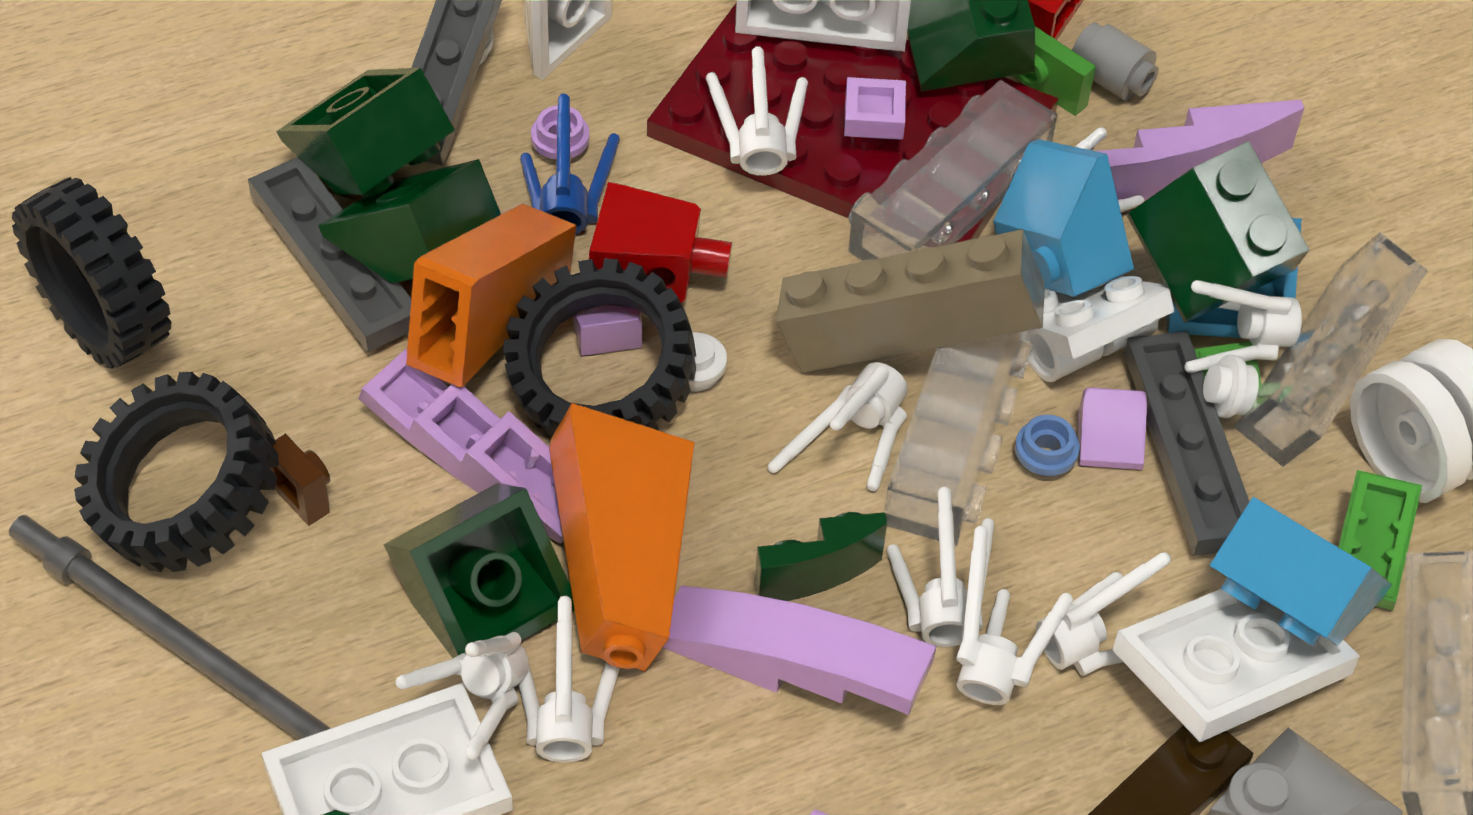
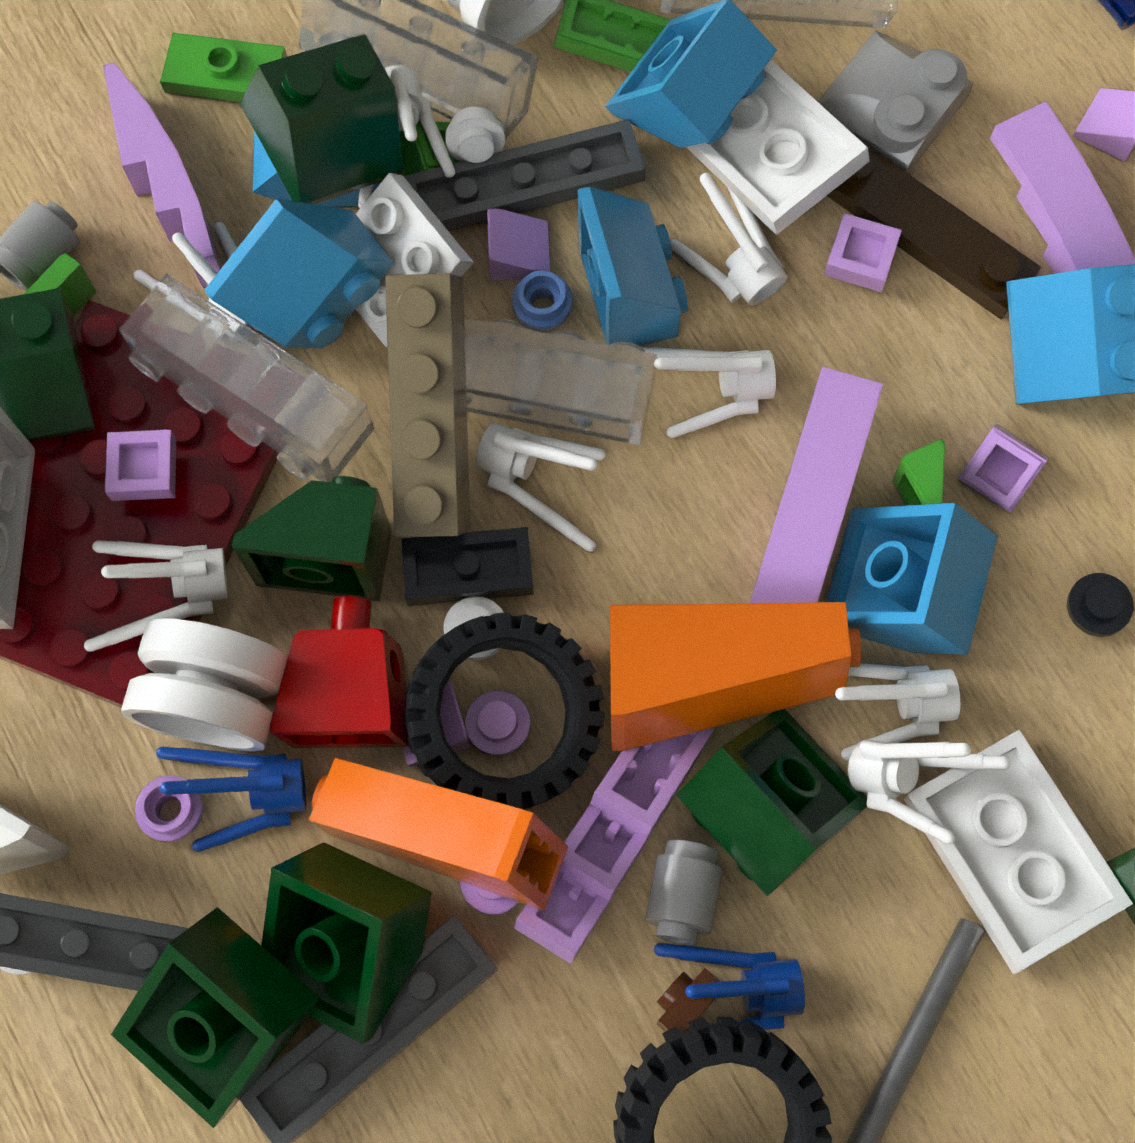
camera: 90 degrees left, 20 degrees up
dark green slope [754,512,887,601] -> none
white plant [956,526,1073,705] -> none
none -> white wheel [121,619,288,752]
none -> bright green plate [160,32,287,103]
none -> dark green slope [232,476,392,601]
none -> black plate [401,527,534,606]
none -> lavender plate [465,691,531,756]
none -> dark azure slope [577,186,688,353]
none -> light grey brick [645,840,723,945]
none -> blue plant [654,943,805,1030]
none -> lavender plate [824,213,902,293]
none -> dark azure slope [826,503,998,655]
none -> bright green slope [892,439,945,506]

